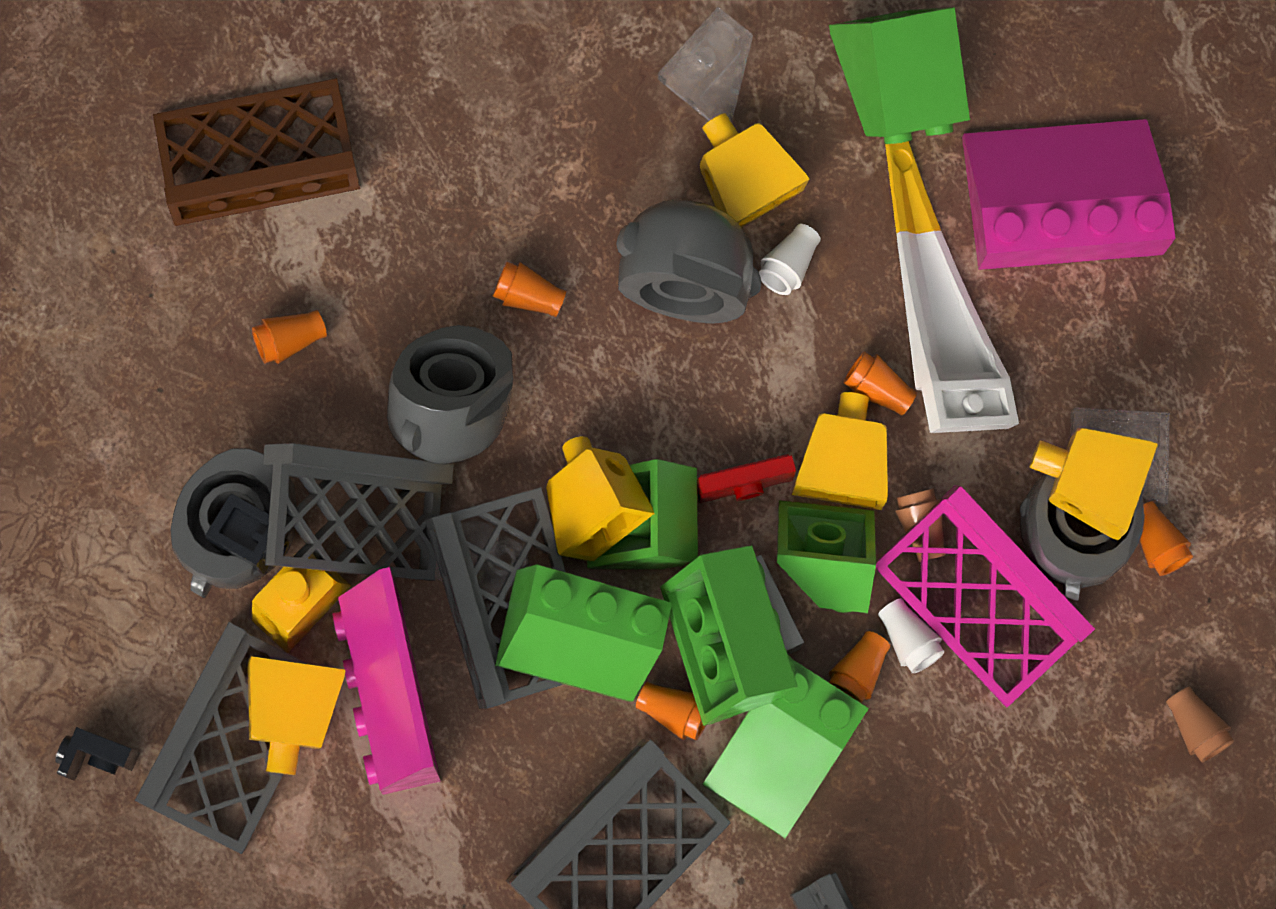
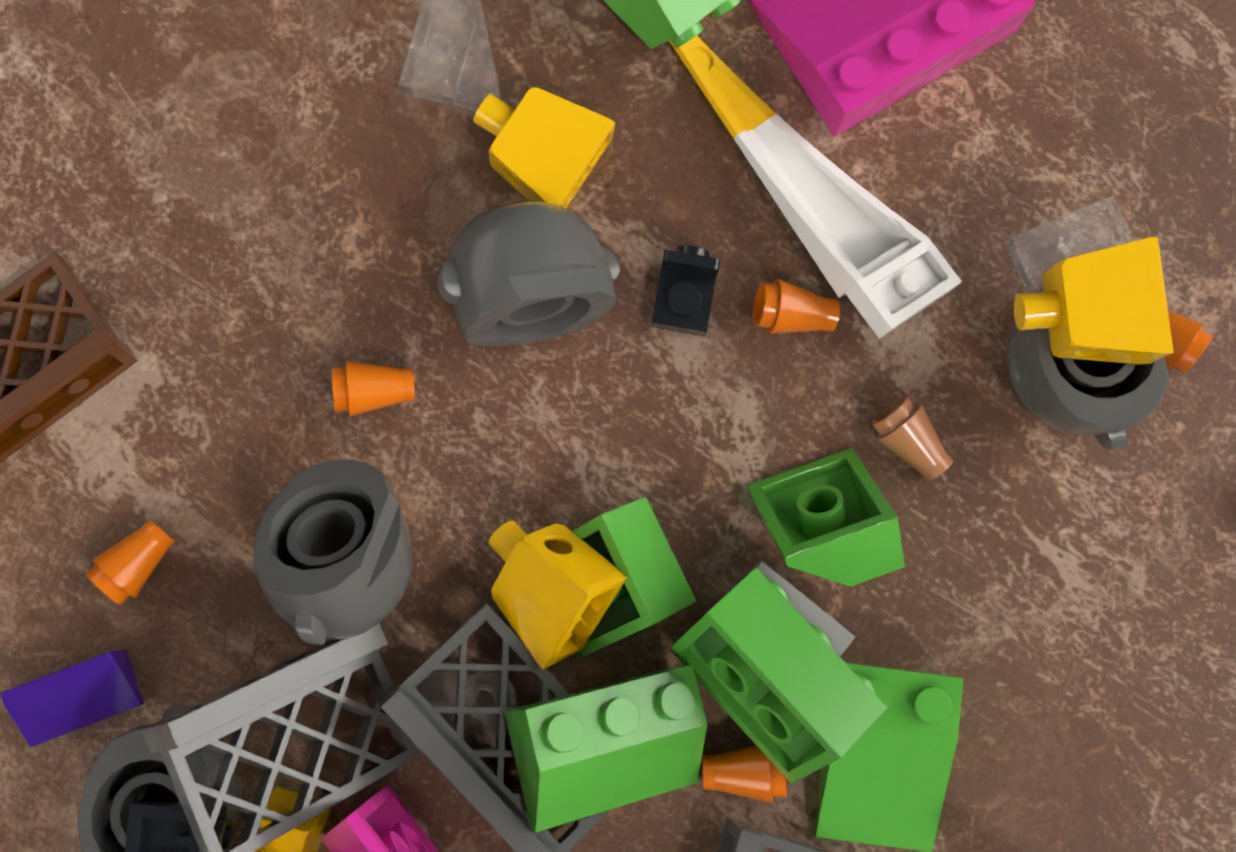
camera: 20 degrees left, 5 degrees up
red plate [697,454,796,503] -> none
white cone [759,224,821,295] -> none
yellow torso [792,392,888,510] -> none
orange cone [829,631,891,704] -> none
dark pink fence [876,485,1095,708] -> none
white cone [878,598,944,673] -> none
none -> dark purple slope [0,650,144,747]
none -> black bracket [651,245,720,337]

